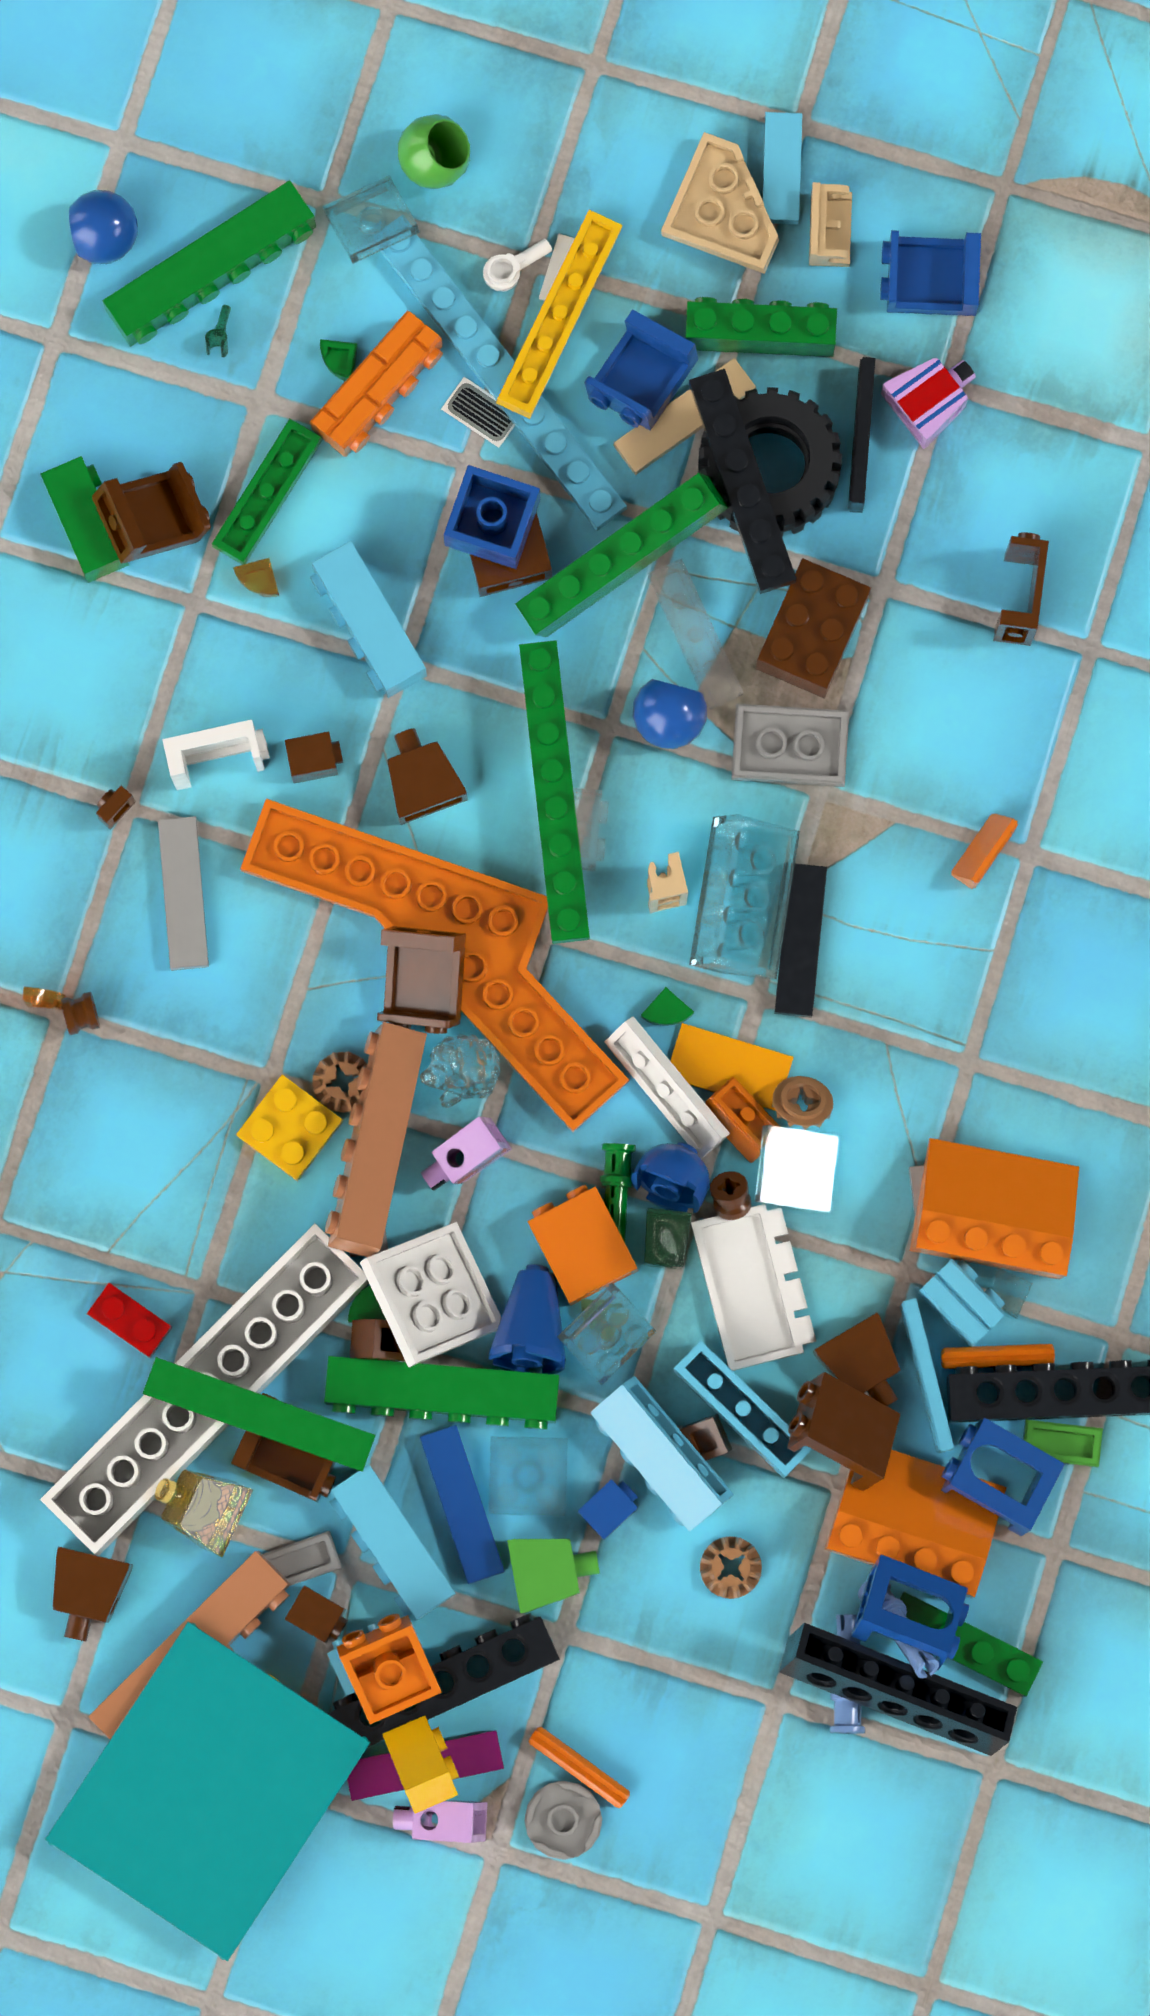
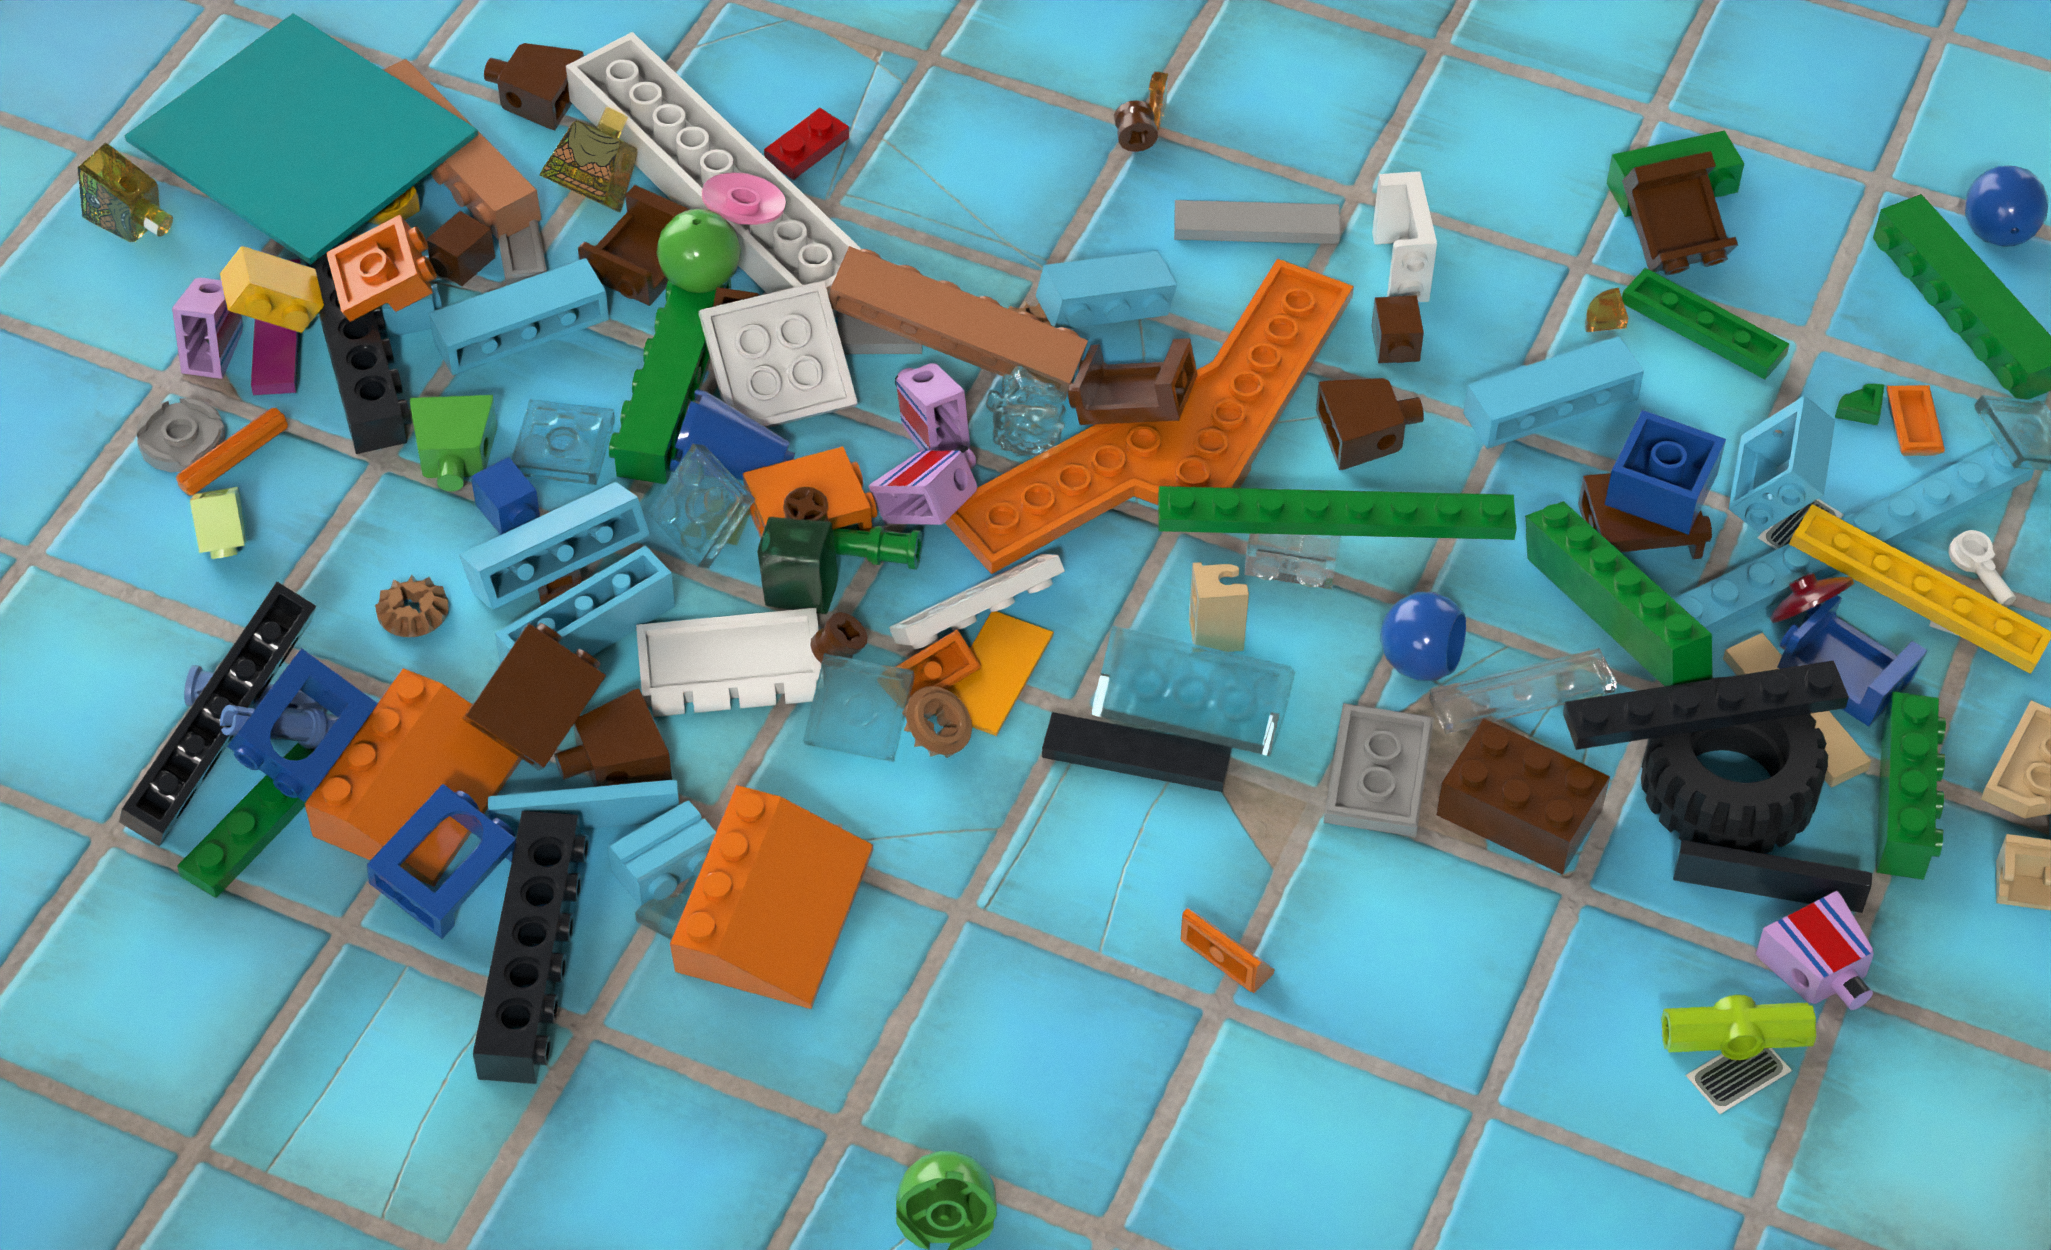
camera: 95 degrees right, 30 degrees down
reddish brown plate [96,785,136,830] -> none
green tile [142,1357,376,1472] -> none
clear green hand [205,305,231,357] -> none
yellow plate [236,1074,343,1182] -> none
orange brick [310,310,443,457] -> none
blue tile [420,1425,505,1584] -> none
blue cylinder [630,1142,710,1214] -> none
green tile [641,987,694,1026] -> none
blue panel [880,230,981,316] -> none
orange axle [940,1344,1055,1369] -> none
reddish brown panel [993,532,1049,646] -> none
bright green tile [1023,1420,1103,1468] -> none
none -> clear yellow torso [78,142,173,242]
none -> yellowish green slope [190,487,246,559]
none -> bright green helmet [656,209,741,293]
none -> bright pink dish [702,173,786,225]
none -> reddish brown wheel [783,487,829,544]
none -> lavender torso [868,445,977,525]
none -> medium azure brick [1035,251,1177,329]
none -> lime piece [1661,995,1816,1060]
none -> sticker [1685,1048,1792,1114]
none -> medium azure window [1729,396,1835,533]
none -> dark red dish [1770,572,1854,623]
none -> orange tile [1886,385,1945,456]

